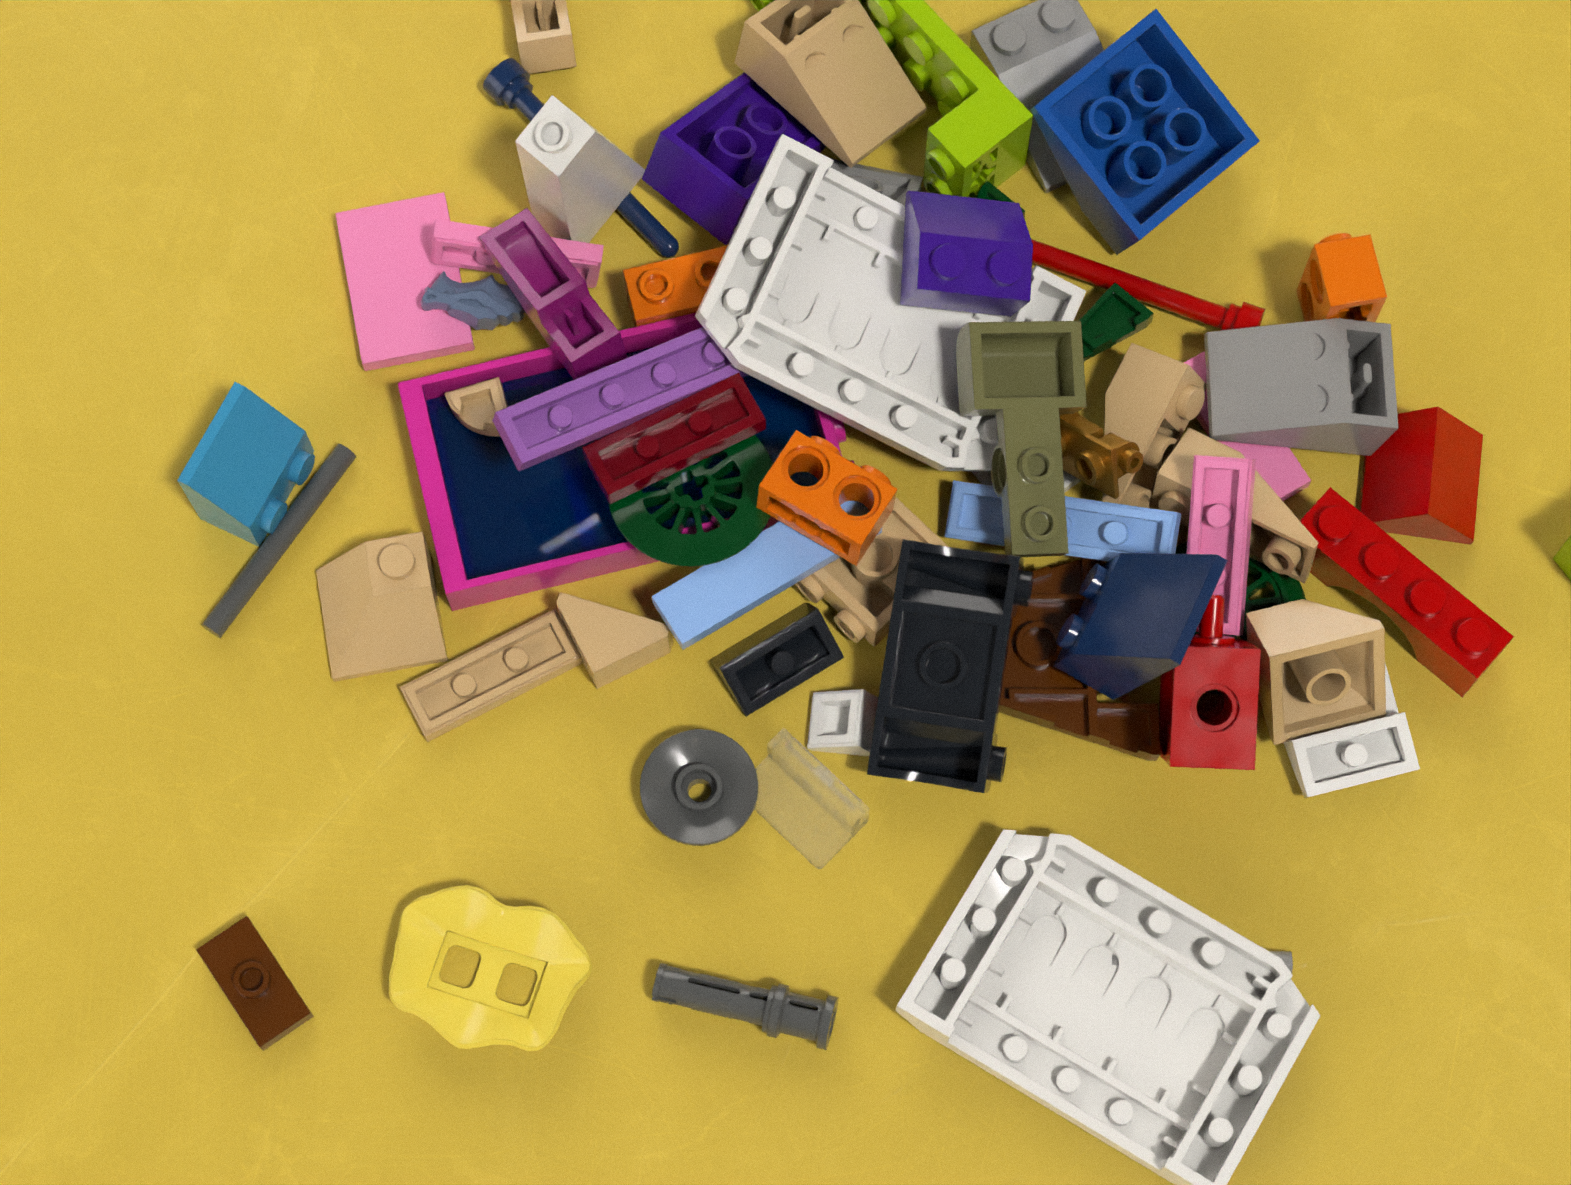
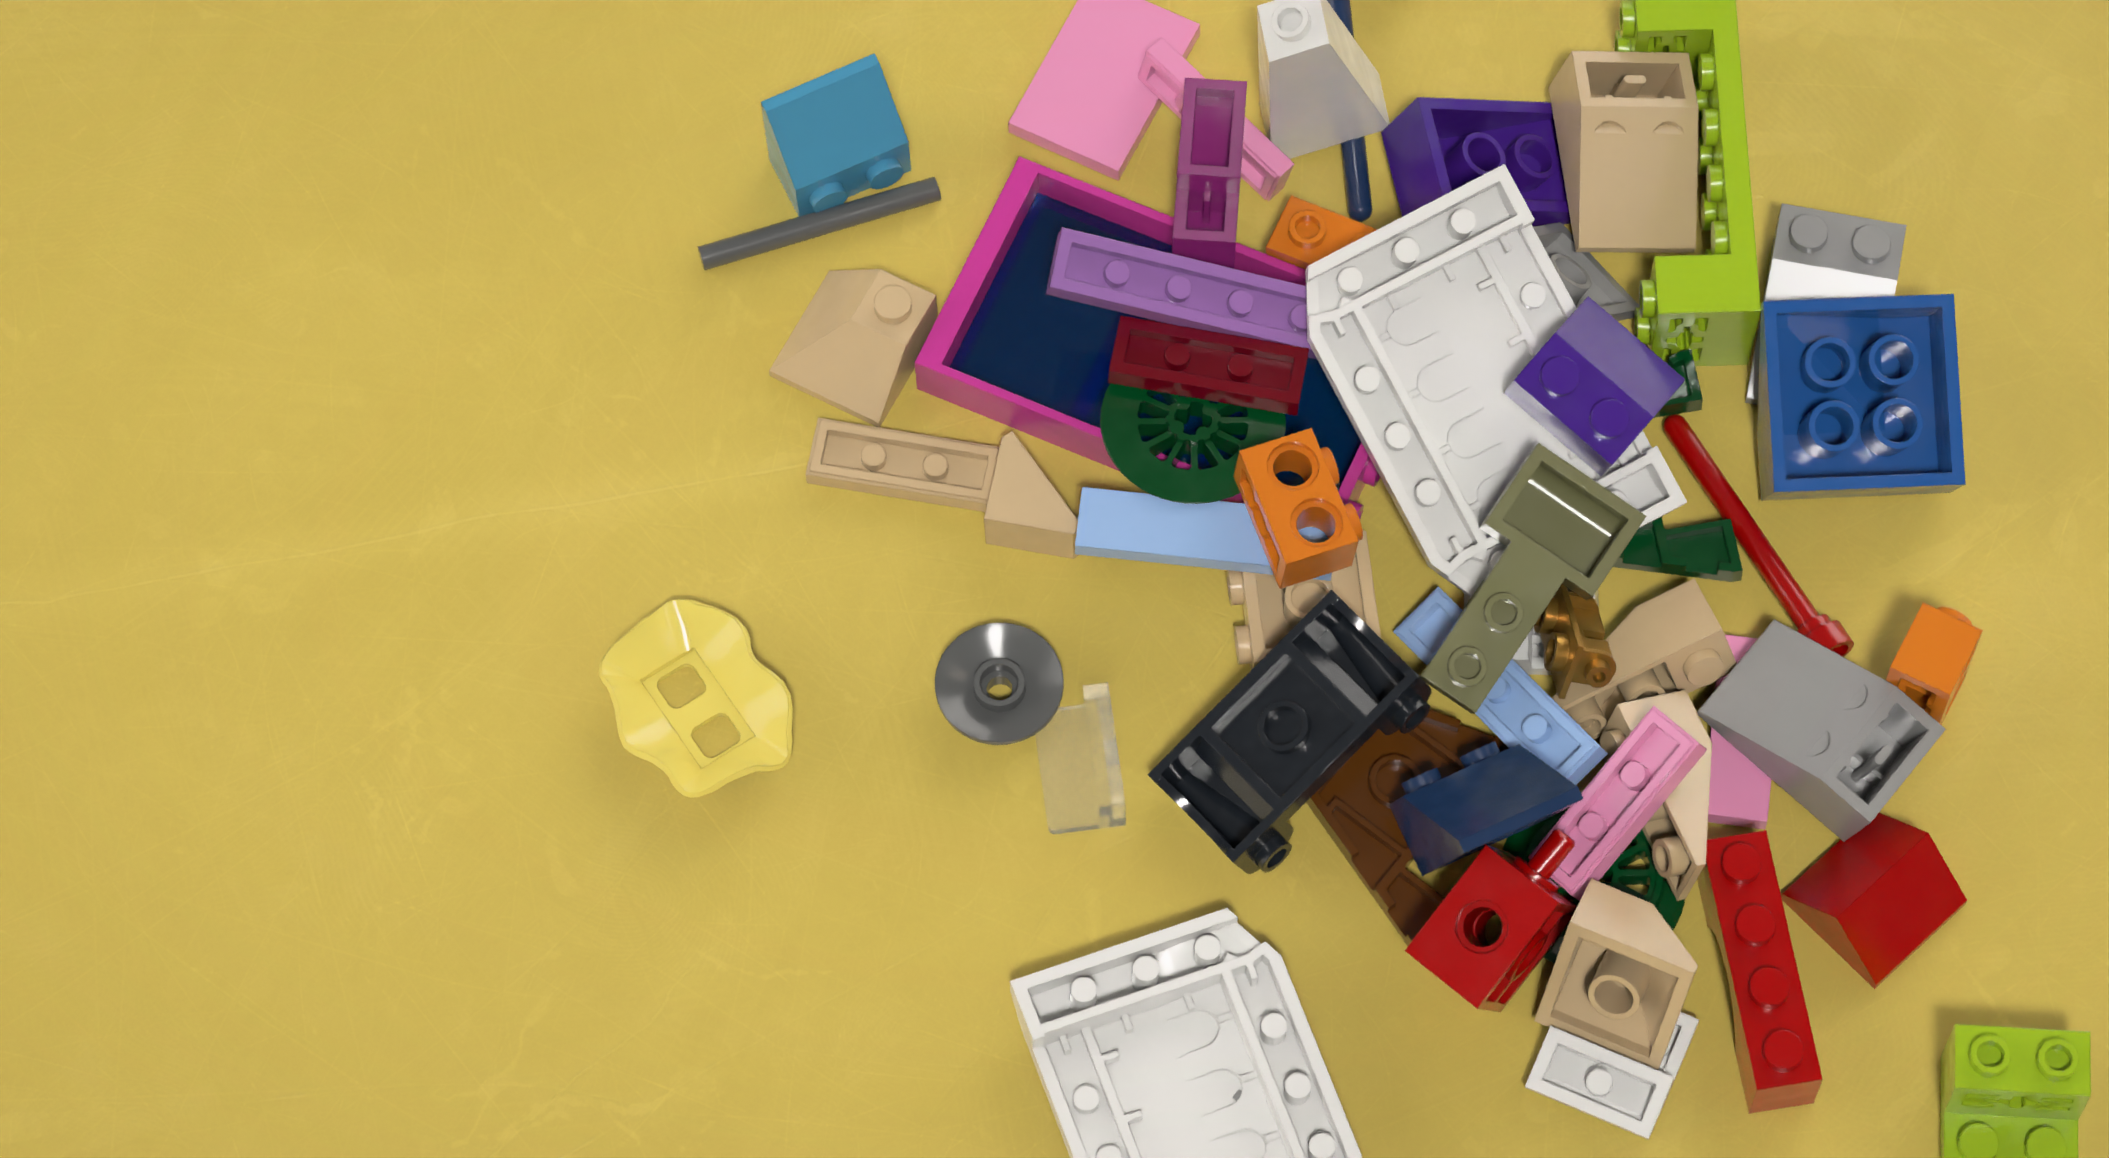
camera: 40 degrees right, 5 degrees down
reddish brown plate [196,916,314,1051] -> none
sand blue piece [421,271,527,331] -> none
tan tile [444,377,508,437] -> none
dark grey pin [652,963,839,1050] -> none
black slope [710,603,844,717] -> none
white slope [807,689,878,756] -> none

